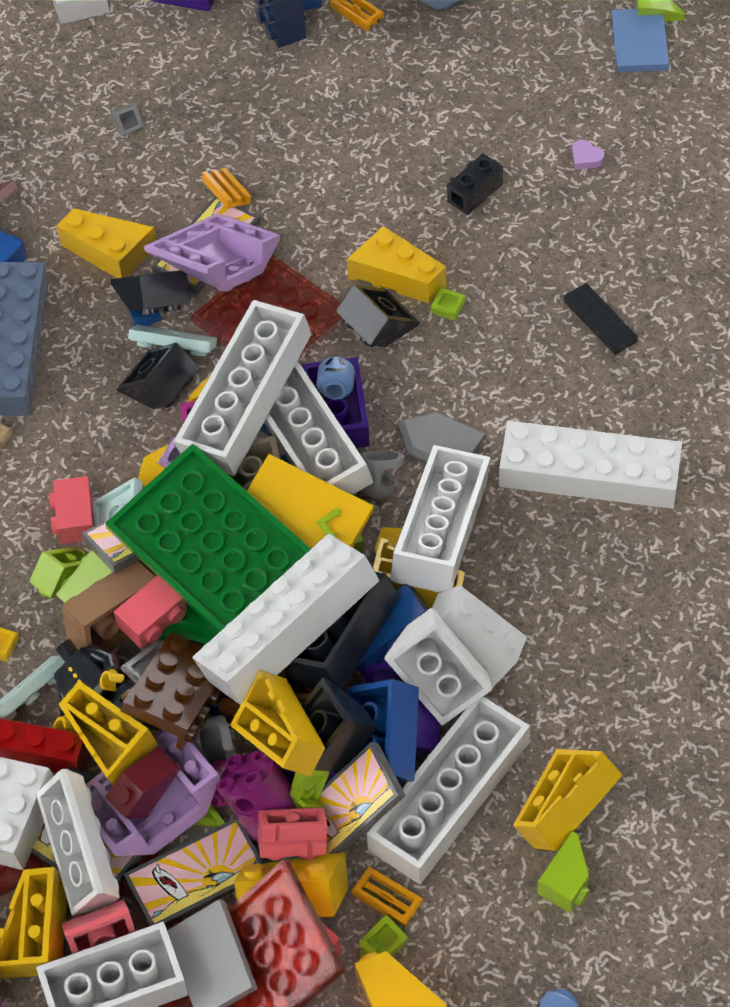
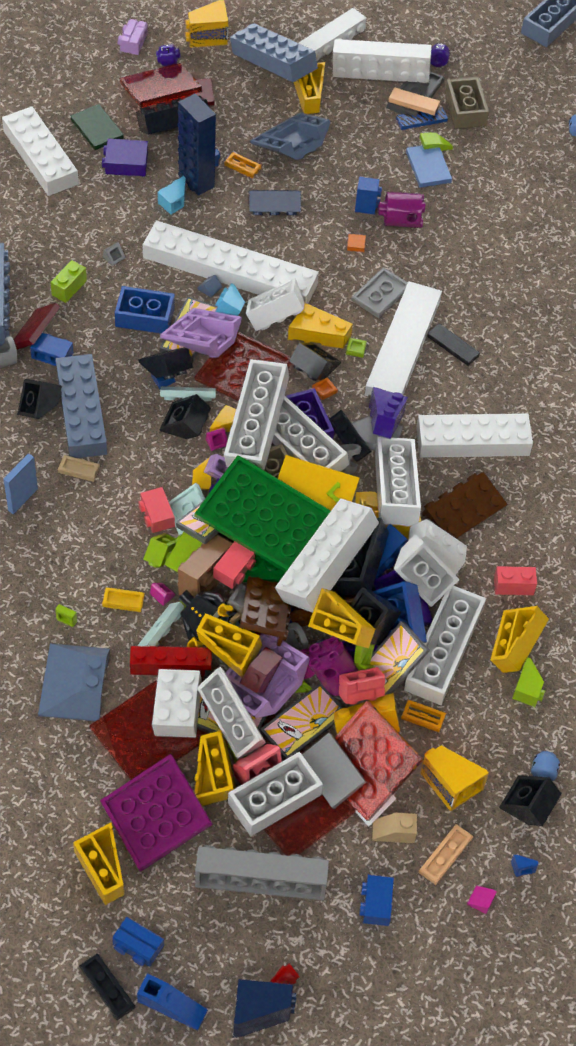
camera: 20 degrees left, 0 degrees up
yellow wedge [56,208,156,278] -> none
light orange tile [201,167,251,209] -> none
medium blue head [316,357,355,400] -> none
lime slope [359,914,410,958] -> none
black brick [447,153,503,215] -> none
lavender tile [572,140,604,170] -> none
none -> lime brick [50,260,87,303]
none -> blue brick [115,286,175,333]
none -> white brick [143,220,319,304]
none -> dark pink slope [150,583,175,606]
none -> medium azure slope [158,176,186,214]
none -> sand blue slope [197,275,222,297]
none -> medium azure slope [215,283,245,316]
none -> white slope [246,278,304,331]
none -> slope [248,190,301,215]
none -> orange tile [312,377,338,400]
none -> black tile [329,410,372,462]
none -> orange tile [347,234,366,252]
none -> light grey tile [351,267,408,318]
none -> blue brick [355,177,382,215]
none -> white tile [365,281,442,396]
none -> dark purple wedge [369,387,408,439]
none -> magenta cylinder [378,192,425,228]
none -> reddish brown bracket [421,471,508,539]
none -> coral brick [494,566,537,595]

